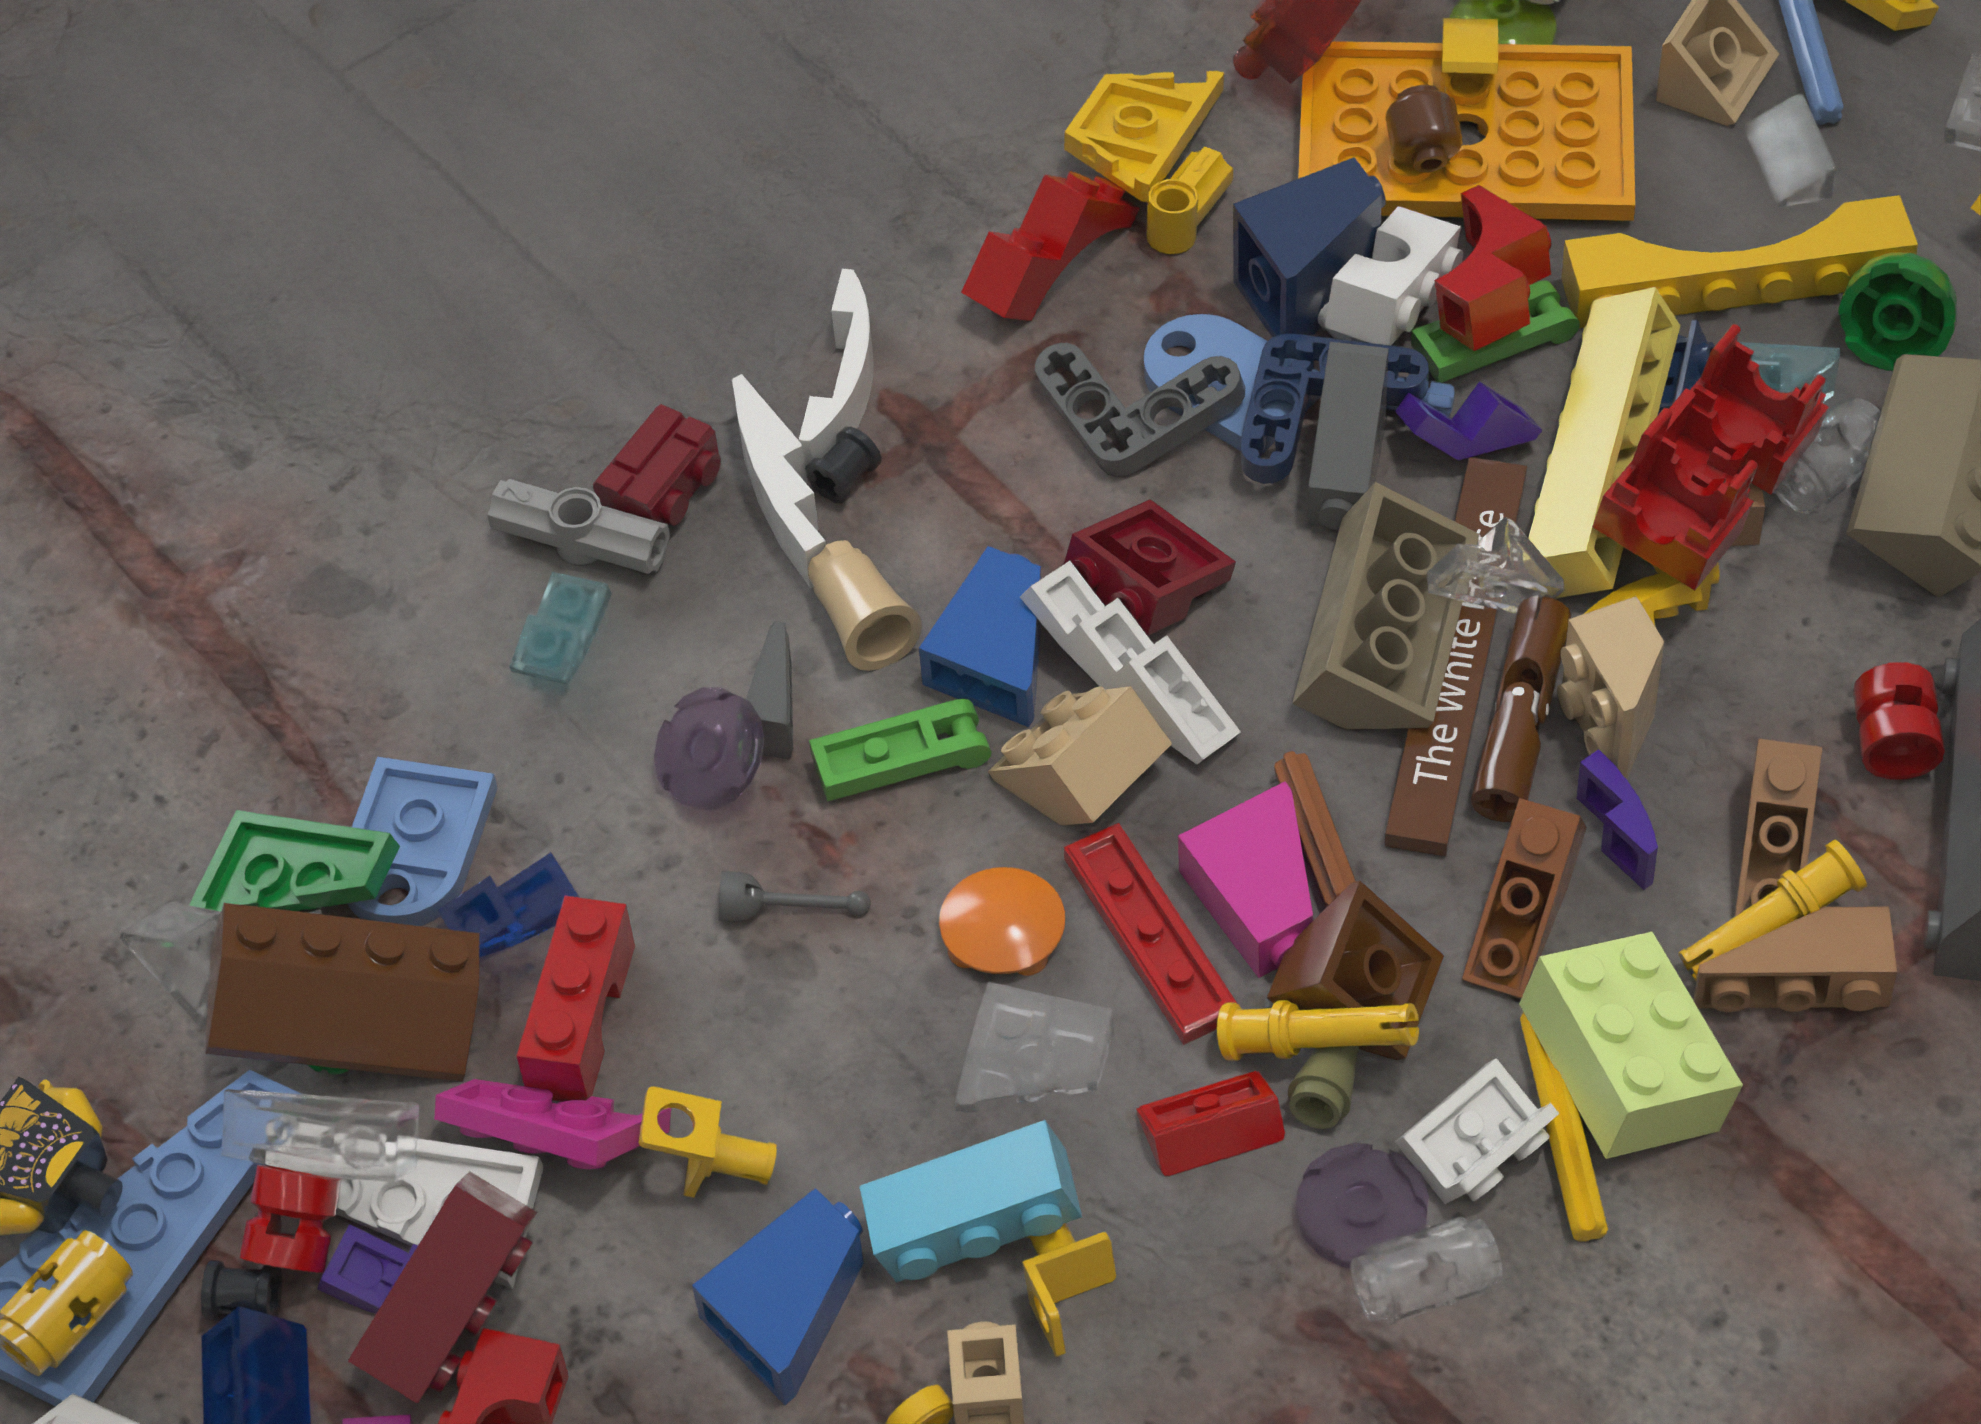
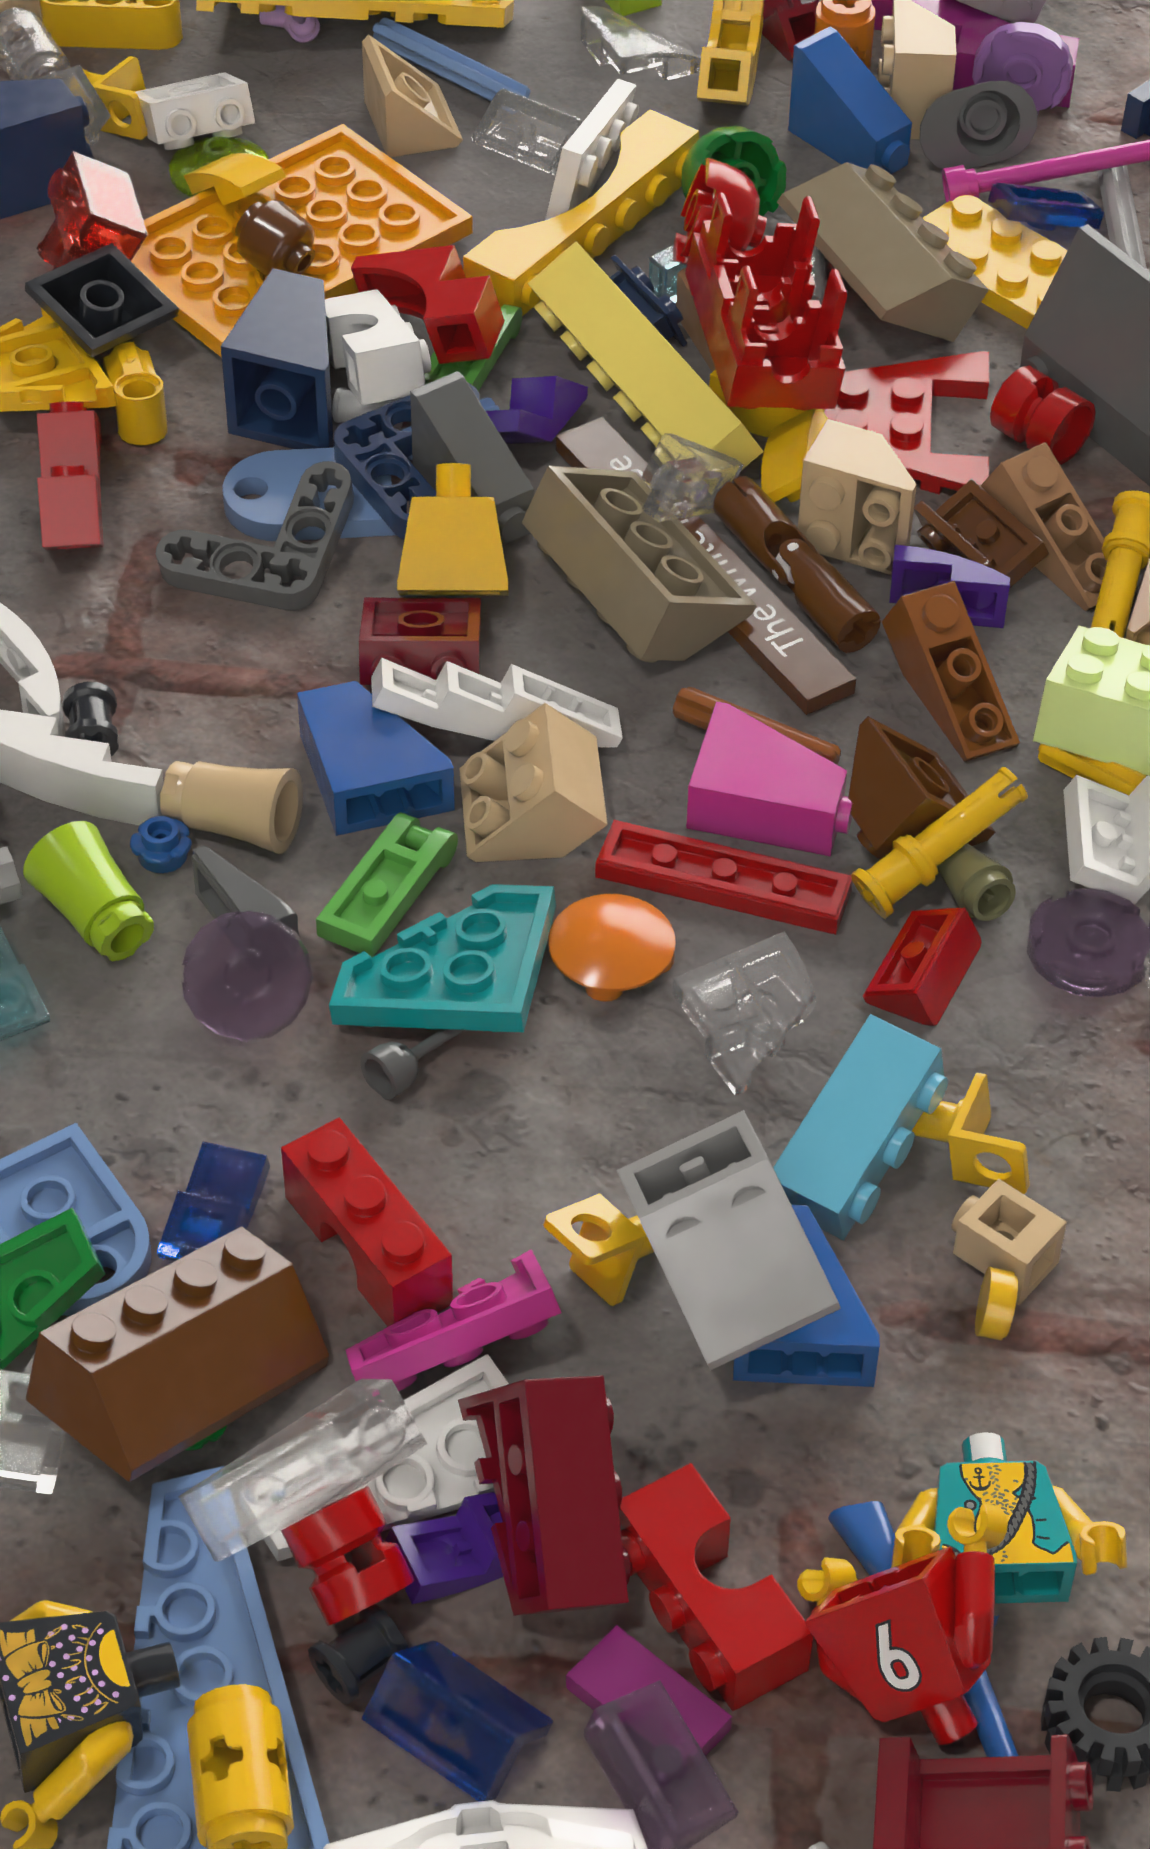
camera: 50 degrees left, 5 degrees down
none -> lime plant [23,821,154,962]
none -> black slope [25,243,179,358]
none -> blue plate [130,816,192,873]
none -> teal plate [329,884,556,1033]
none -> yellow torso [397,463,509,596]
none -> white wing [545,79,639,220]
none -> light grey slope [616,1110,841,1371]
none -> red cylinder [673,158,767,266]
none -> wing [824,351,989,495]
none -> reddish brown bracket [914,479,1049,589]

